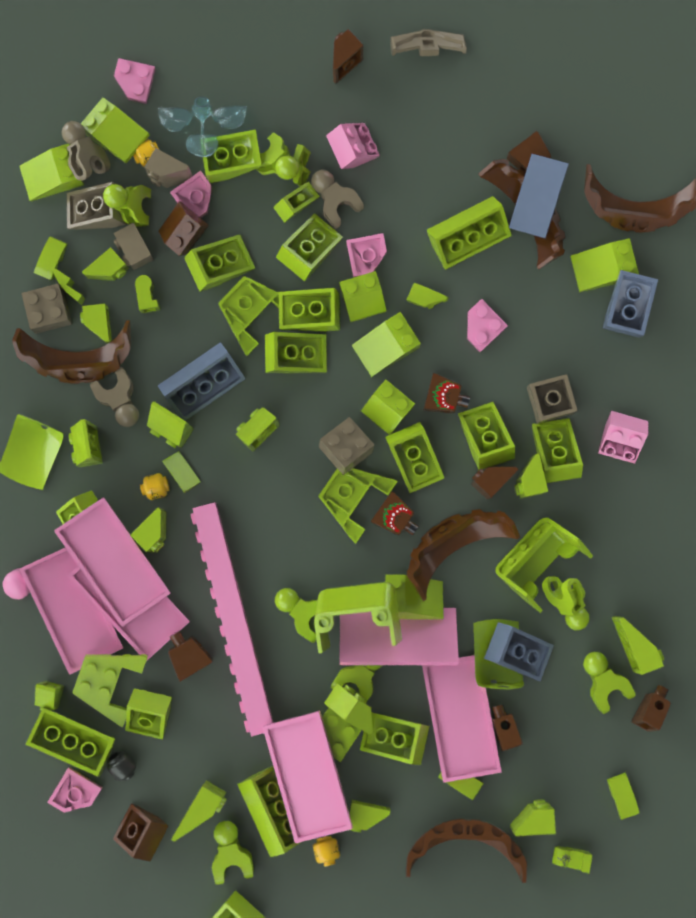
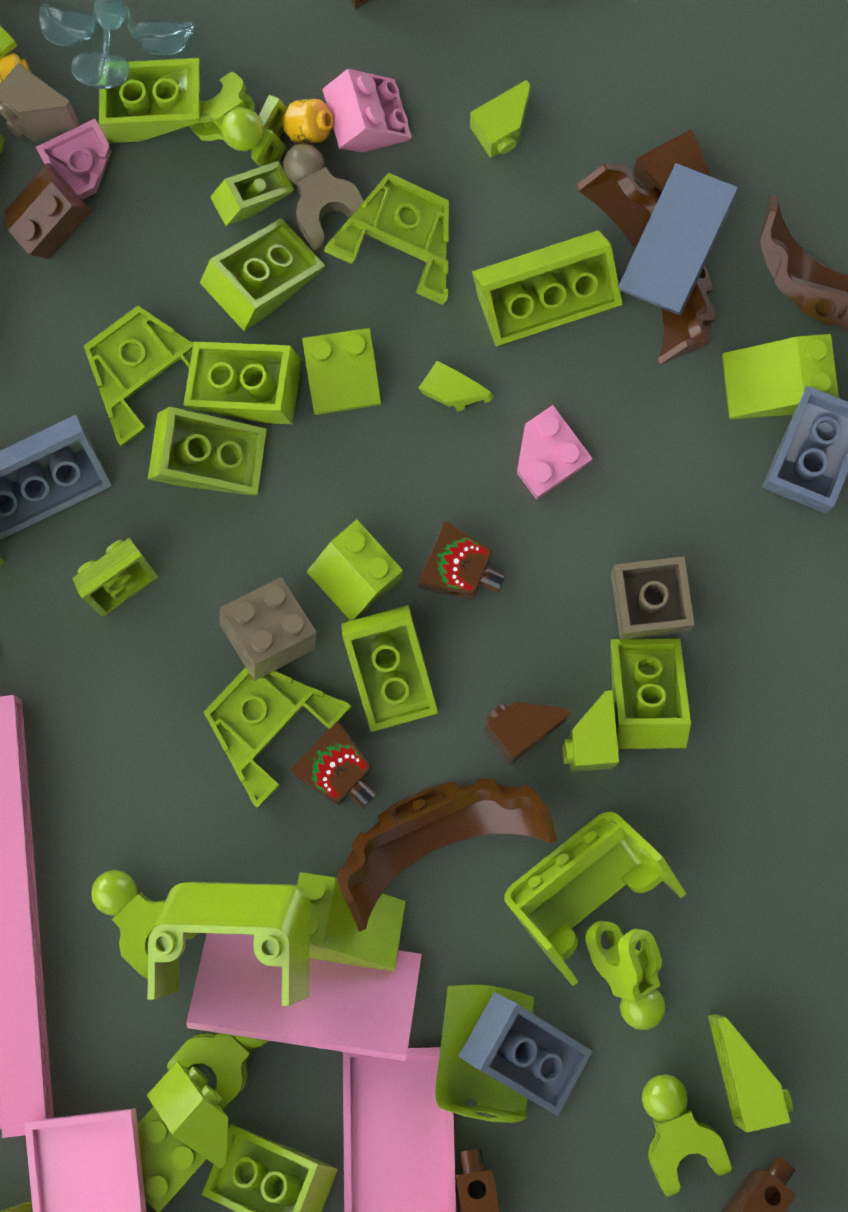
camera: 10 degrees right, 5 degrees down
lime slope [184,234,255,292] -> none
bright pink plate [346,233,387,278] -> none
lime slope [352,312,421,377] -> none
lime slope [458,402,515,470] -> none
bright pink slope [598,411,648,464] -> none
none -> yellow head [282,99,333,144]
none -> lime wing [324,173,449,305]
none -> lime slope [470,80,530,158]

